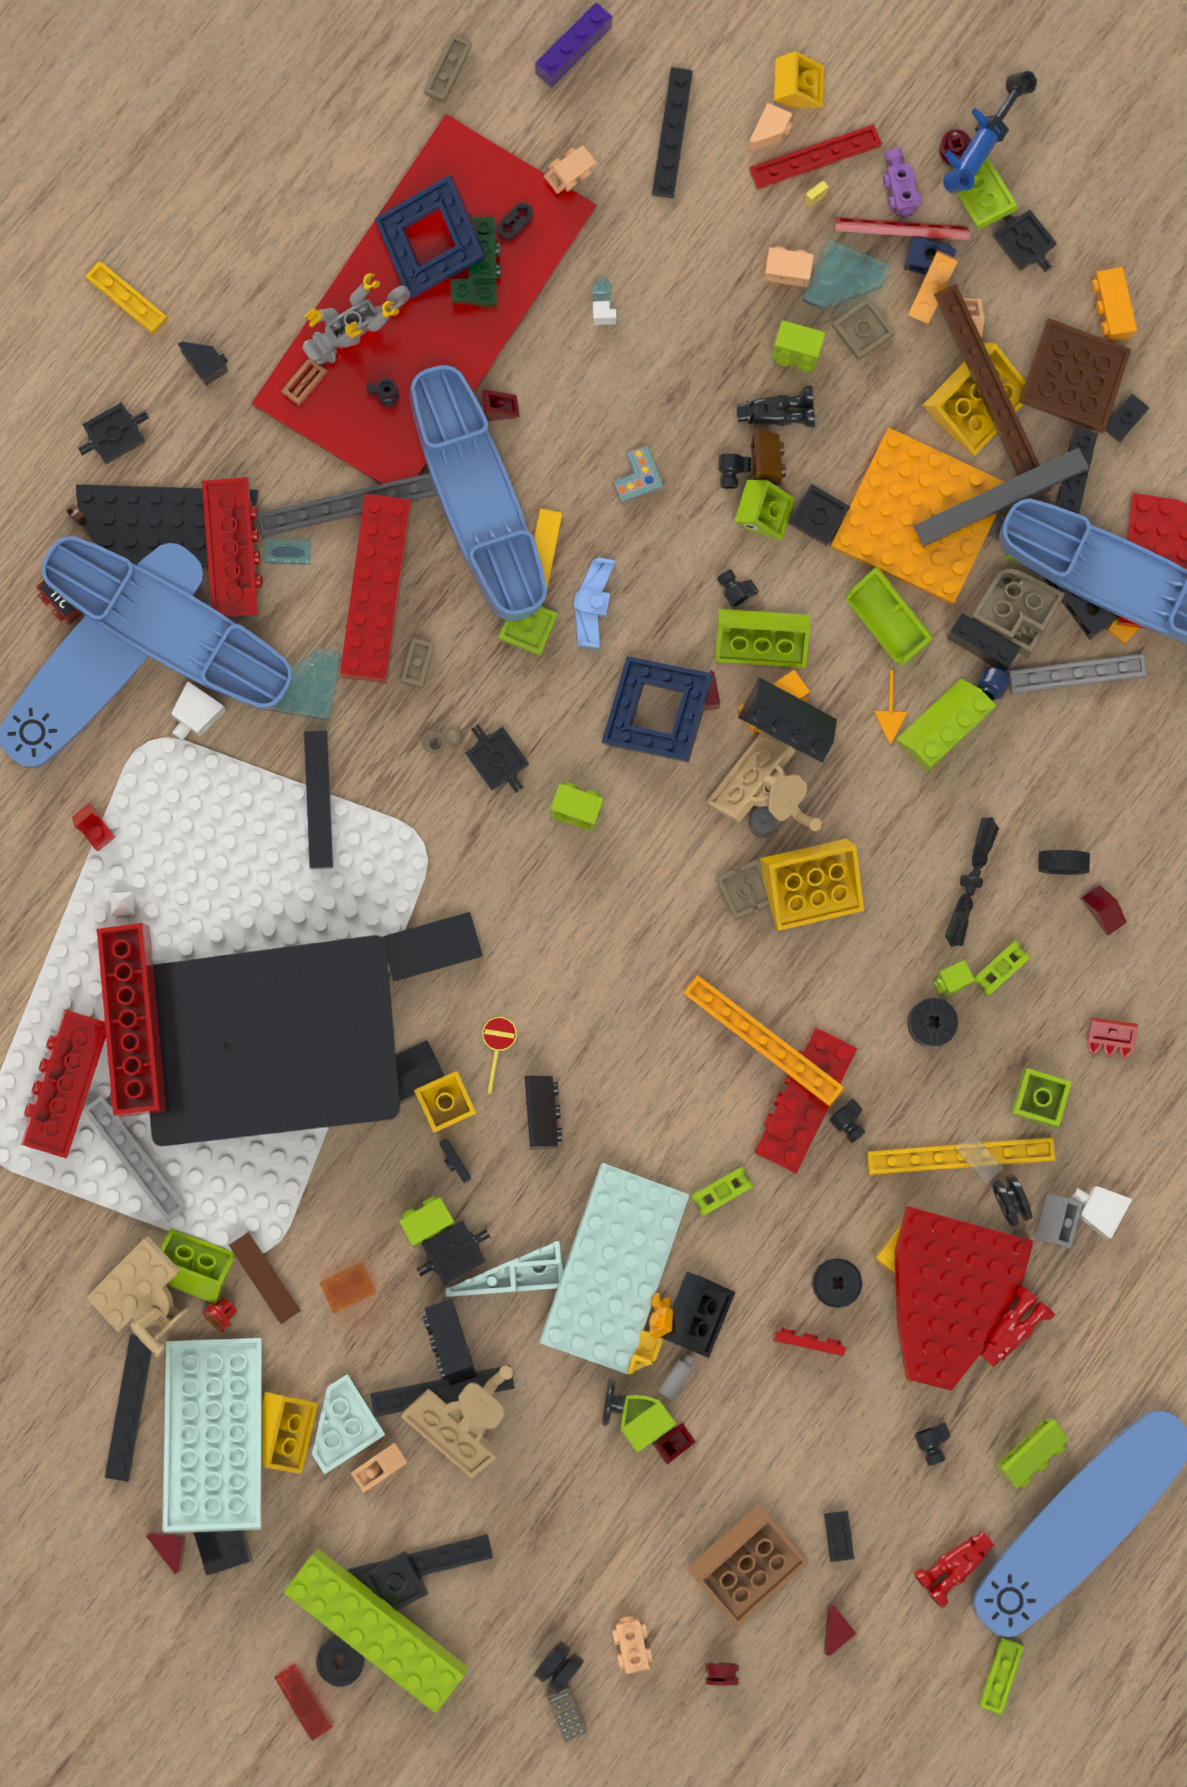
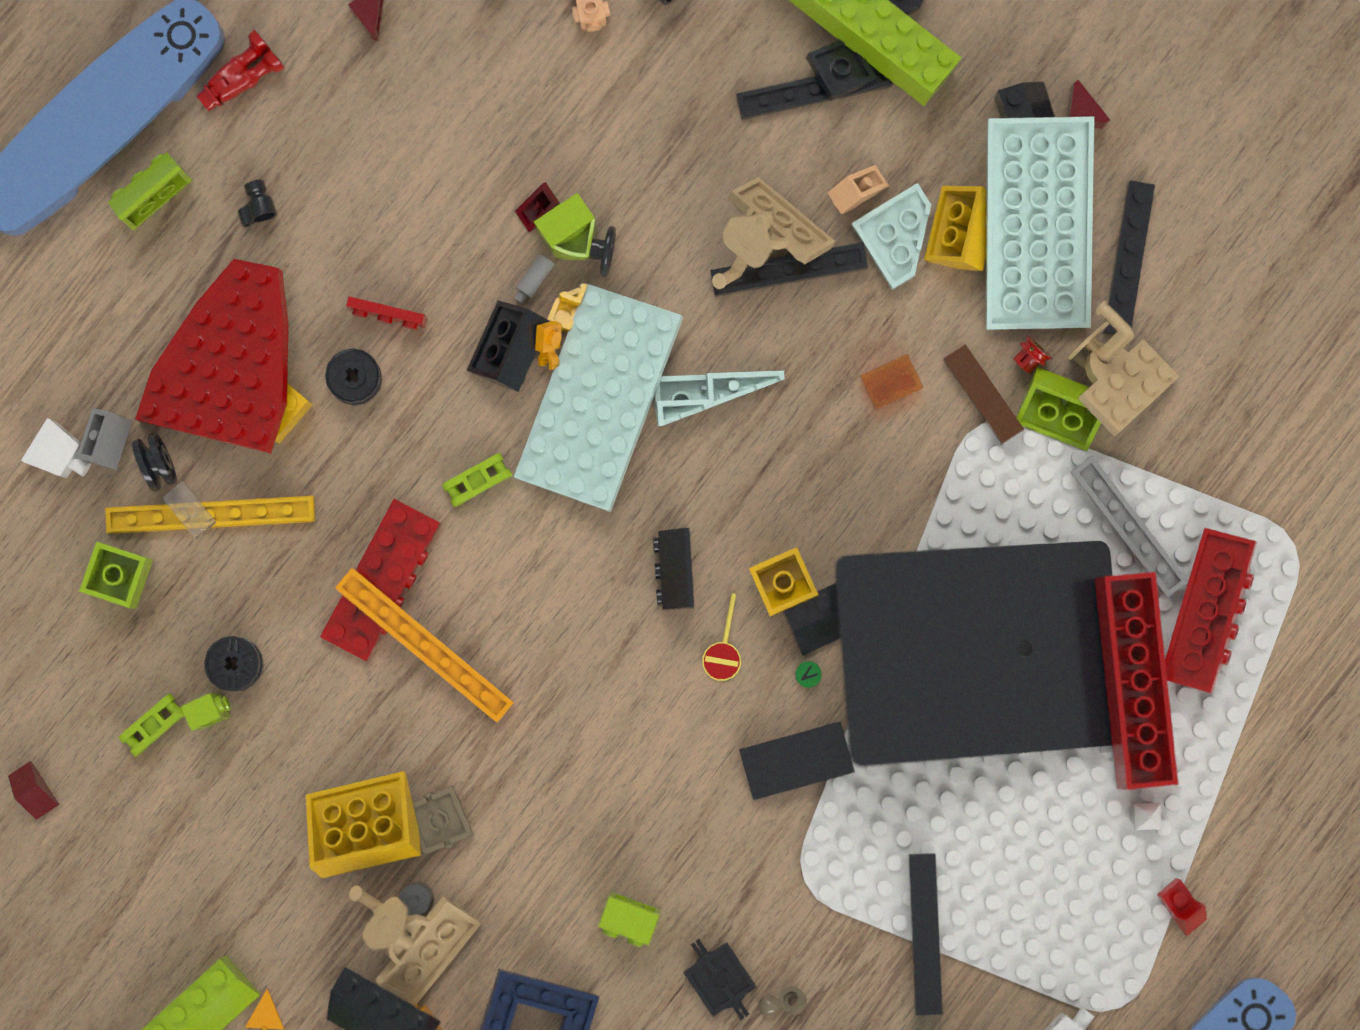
camera: 170 degrees left, 5 degrees up
lime brick [399,1196,455,1248] -> none
black plate [416,1220,491,1285] -> none
black brick [422,1299,477,1385] -> none
black plate [439,1139,471,1184] -> none
medium nougat slope [687,1505,808,1627] -> none
black plate [824,1511,854,1562] -> none
black piece [829,1098,866,1143] -> none
black piece [945,817,999,947] -> none
red piece [980,1285,1056,1367] -> none
black tyre [1038,850,1090,875] -> none
plate [1087,1017,1138,1059] -> none
none -> green tile [795,661,822,688]

